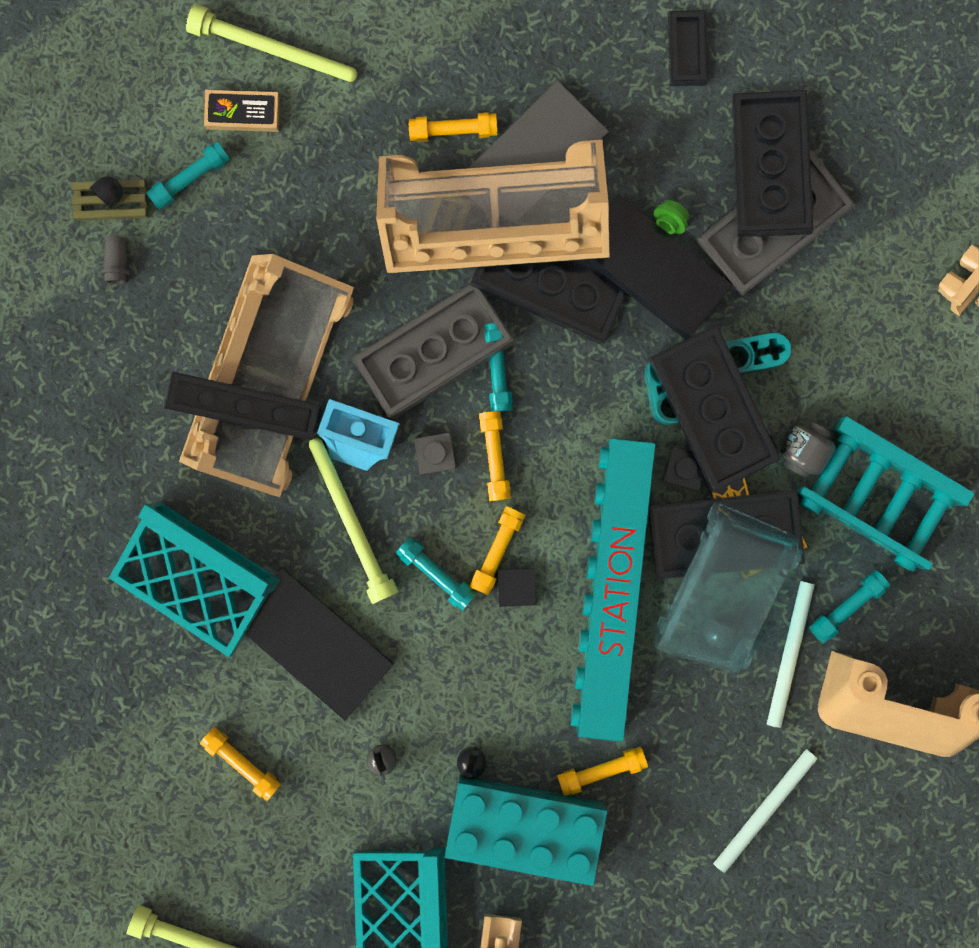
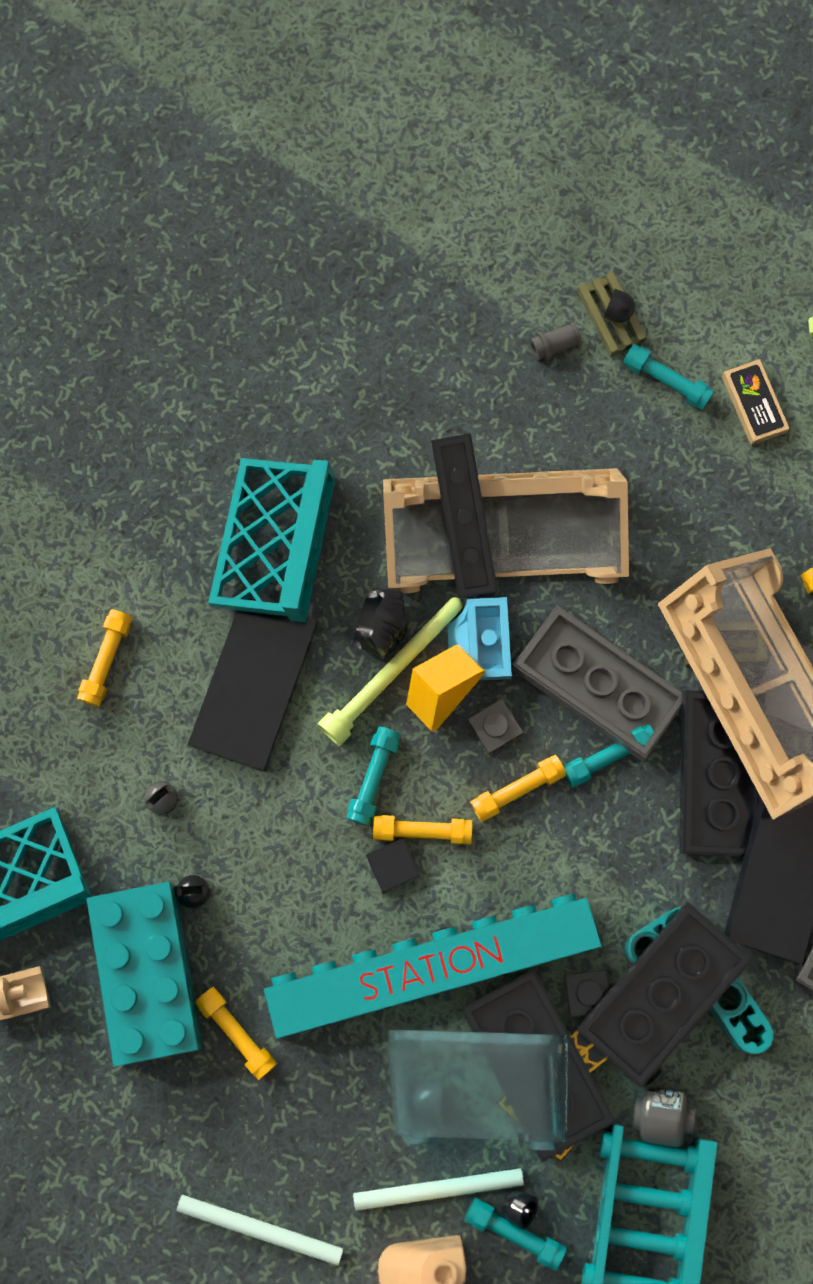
camera: 75 degrees right, 10 degrees down
none -> black hair [352,588,407,659]
none -> yellow slope [406,644,486,732]
none -> black hinge [501,1190,538,1230]

